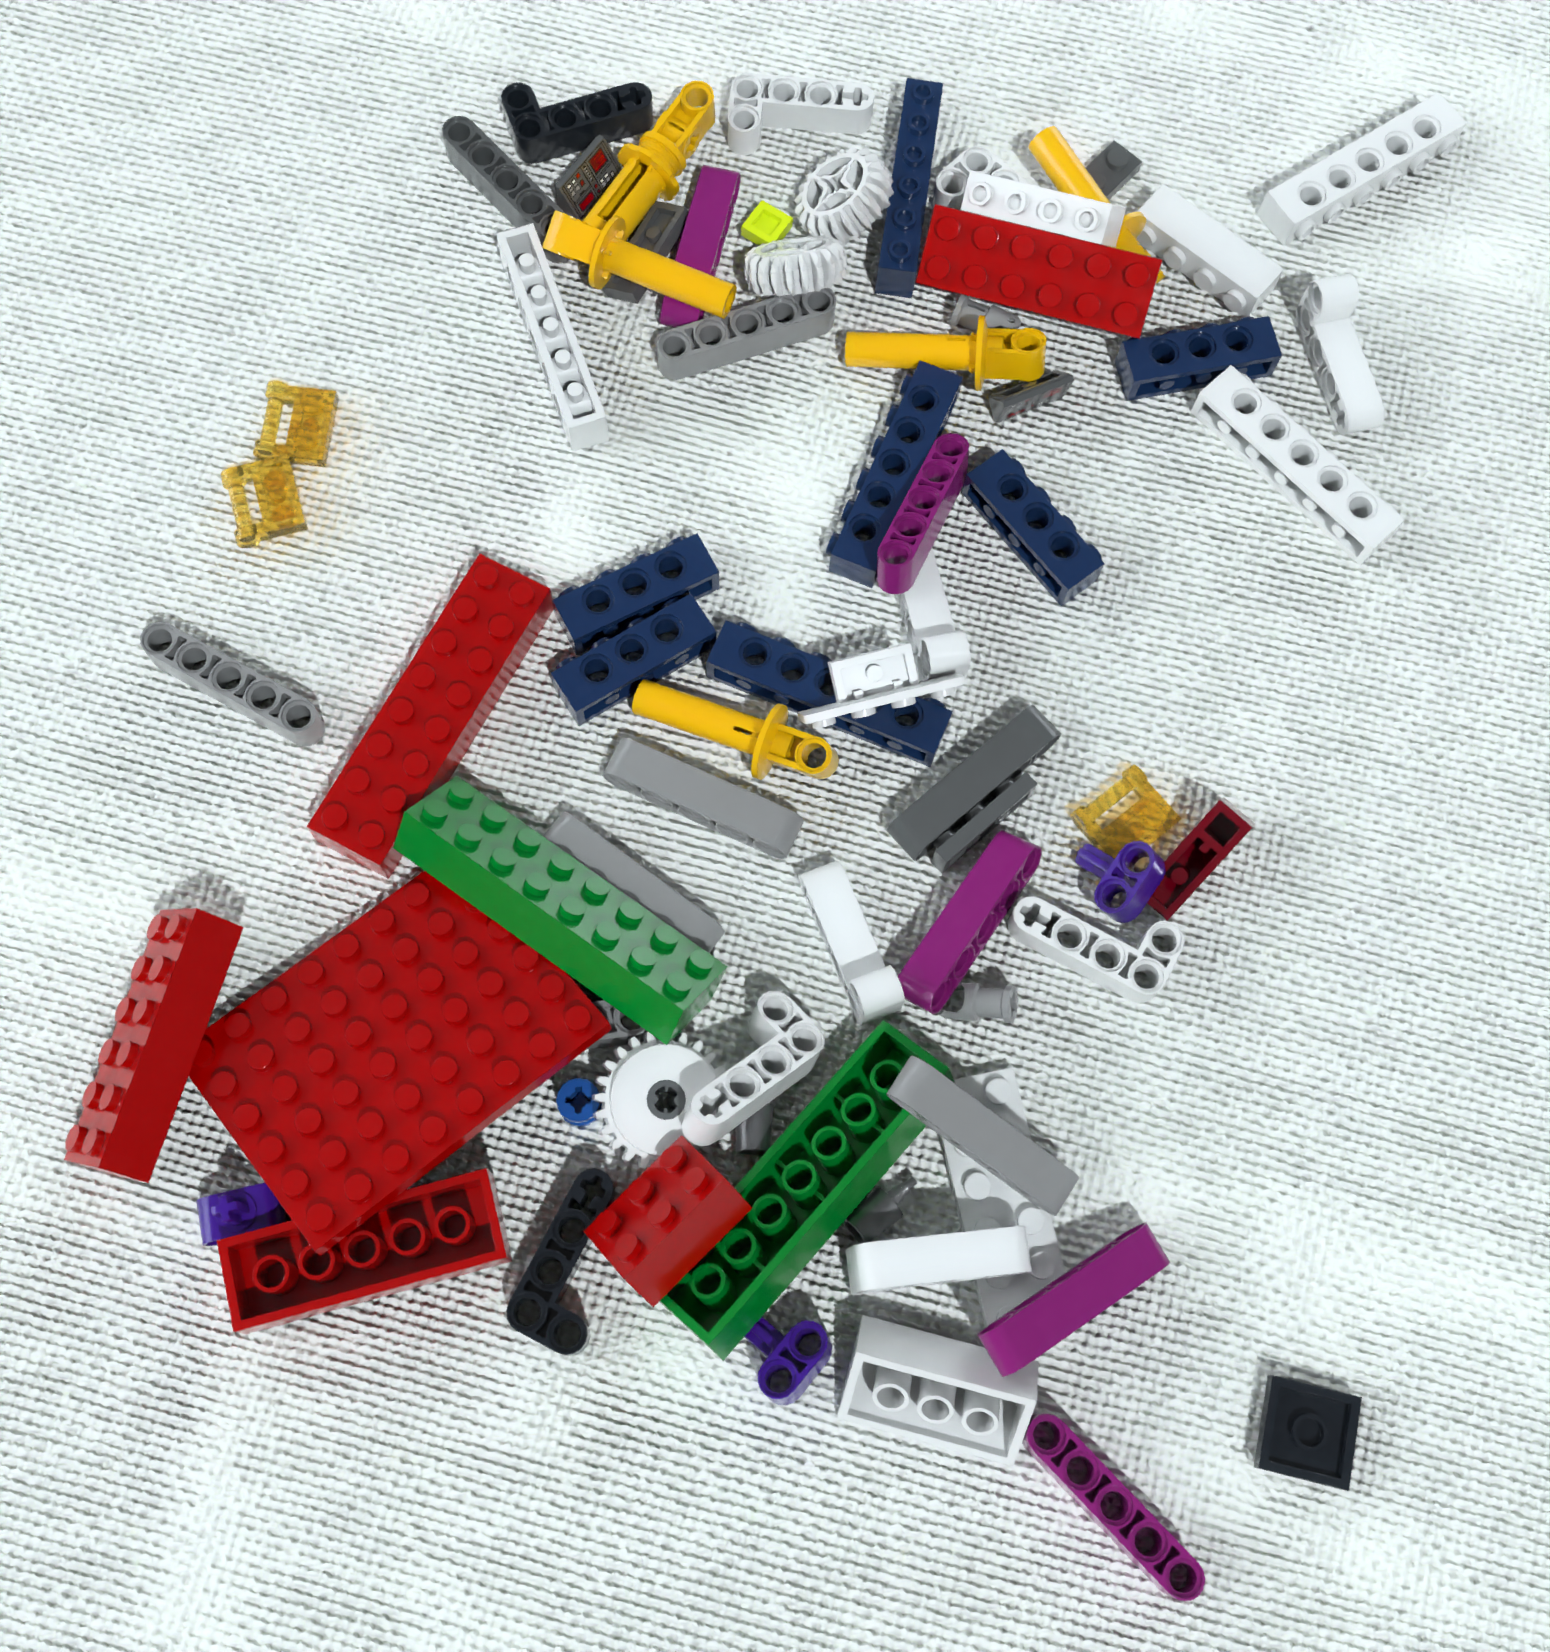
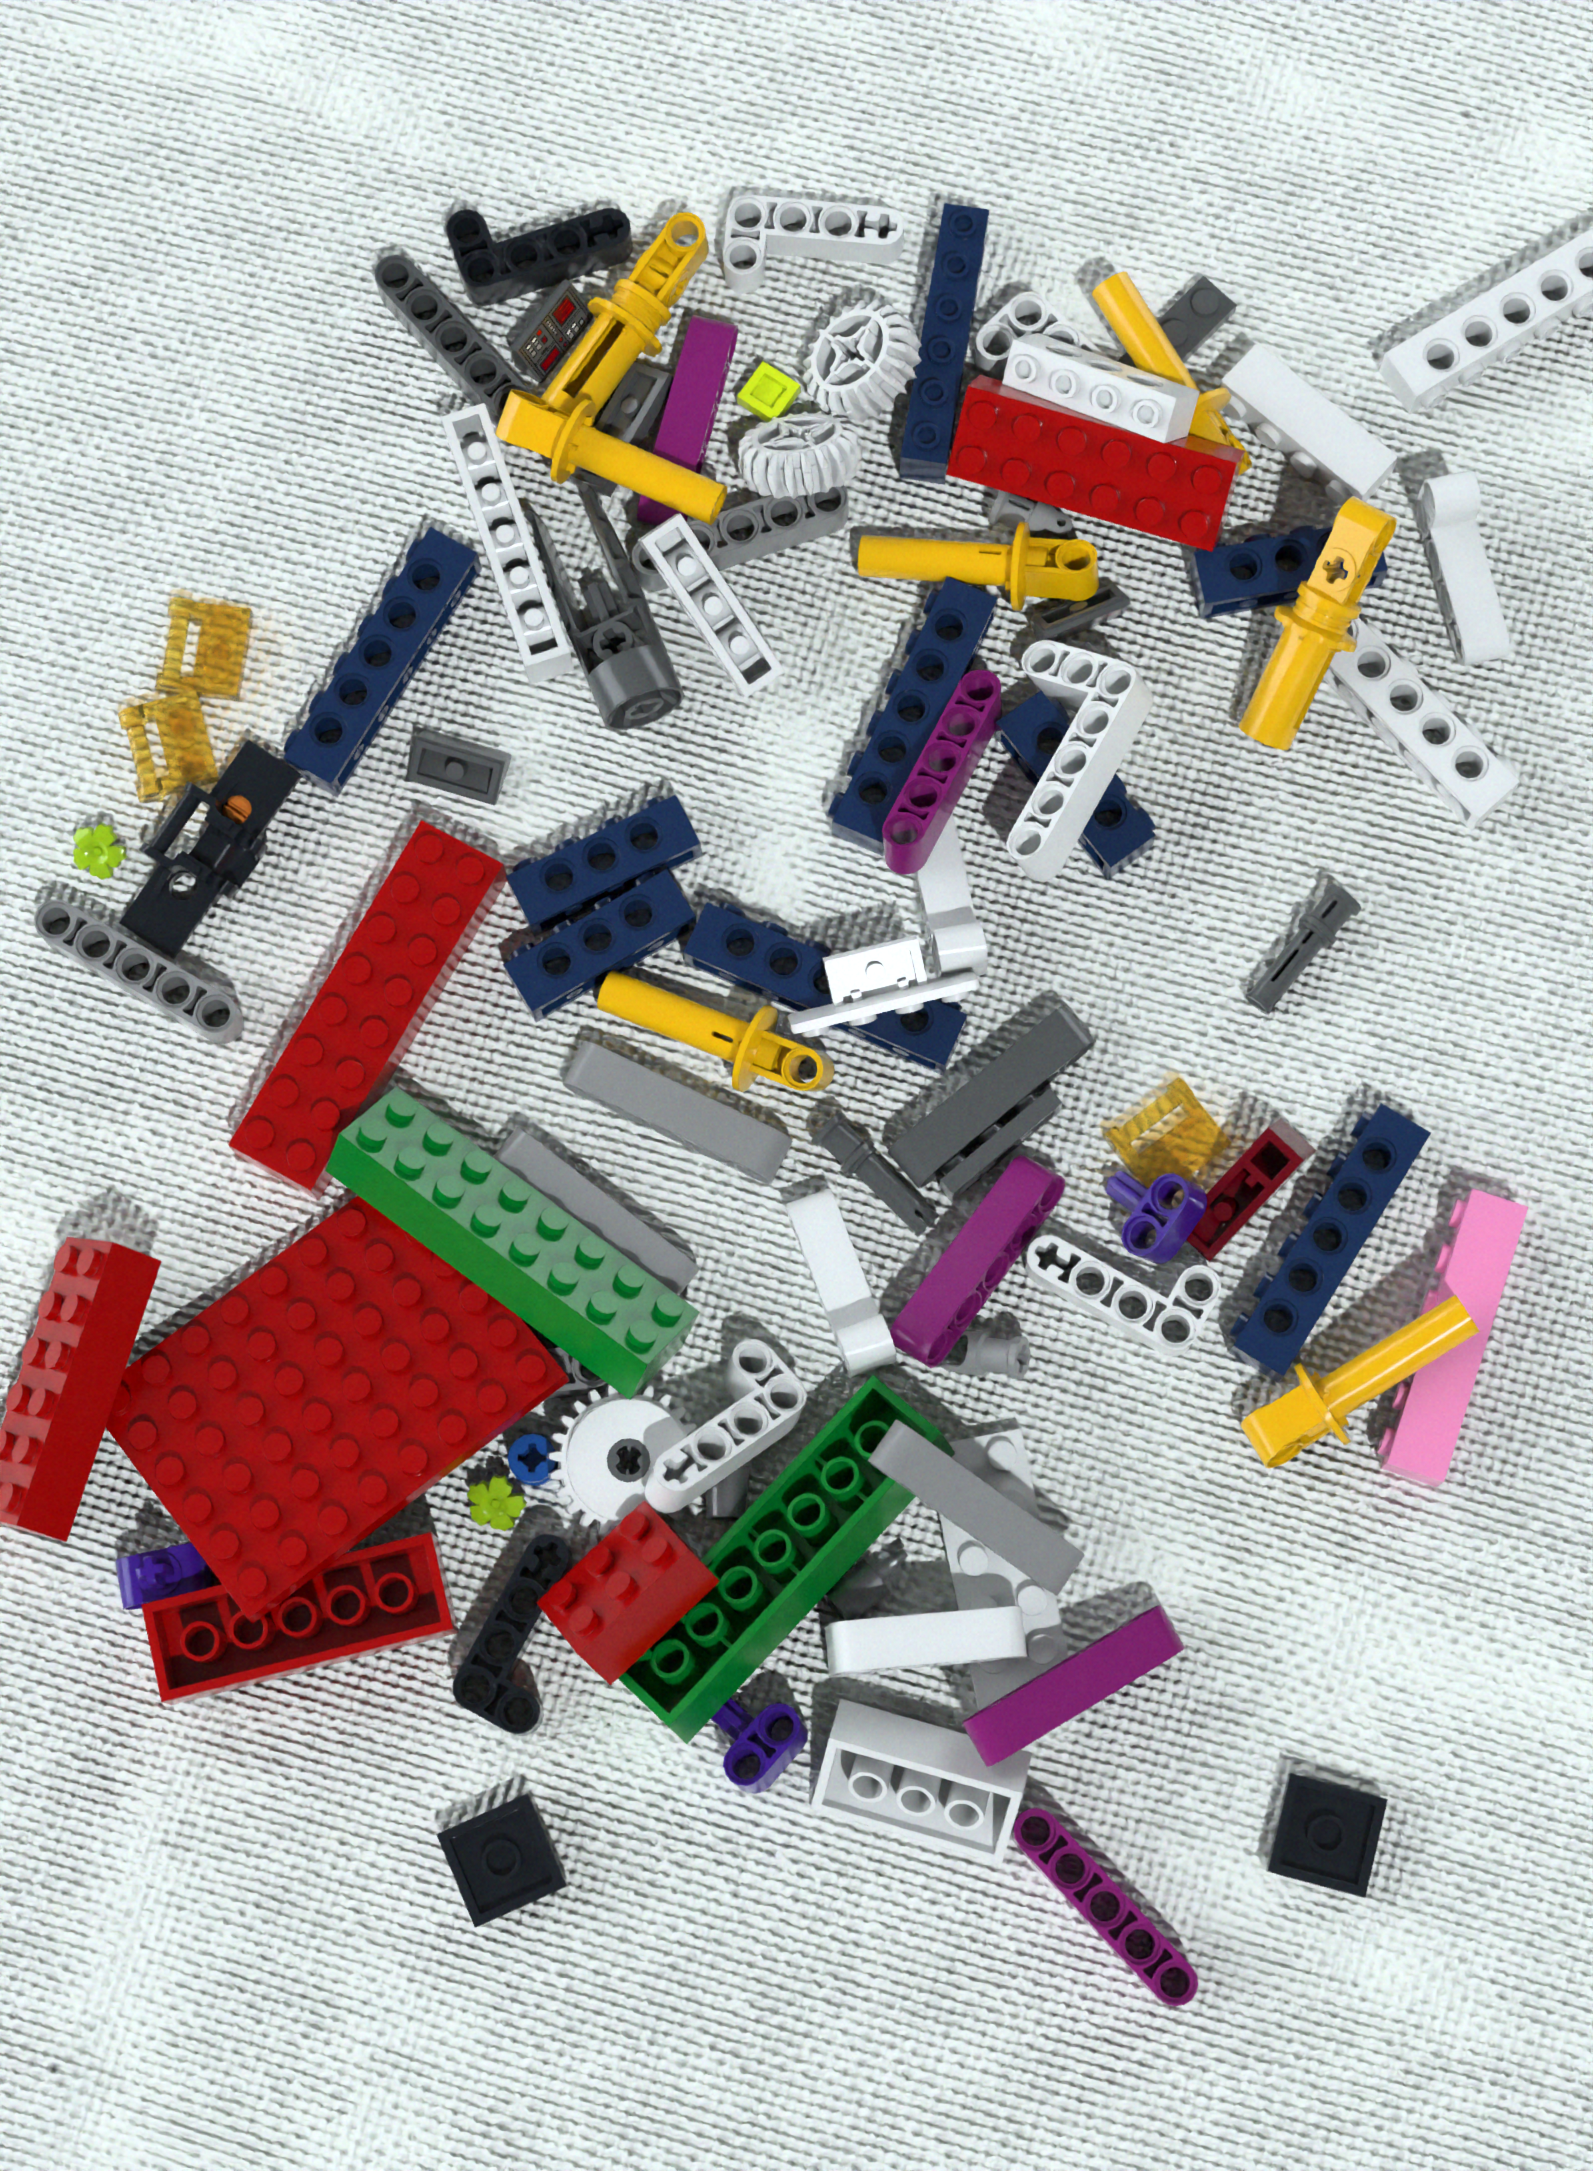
camera: 10 degrees right, 5 degrees up
none -> lime plant [73,822,127,880]
none -> black piece [119,739,302,960]
none -> dark blue brick [283,527,482,798]
none -> dark grey slope [406,730,512,806]
none -> black plate [436,1793,568,1928]
none -> lime plant [467,1474,527,1531]
none -> dark grey piece [524,483,685,730]
none -> white brick [638,513,785,698]
none -> dark grey pin [811,1111,940,1237]
none -> white beam [1006,640,1153,882]
none -> dark blue brick [1227,1103,1431,1383]
none -> yellow piece [1238,496,1397,750]
none -> yellow piece [1241,1294,1480,1468]
none -> dark grey pin [1245,883,1362,1015]
none -> bright pink brick [1377,1189,1528,1487]

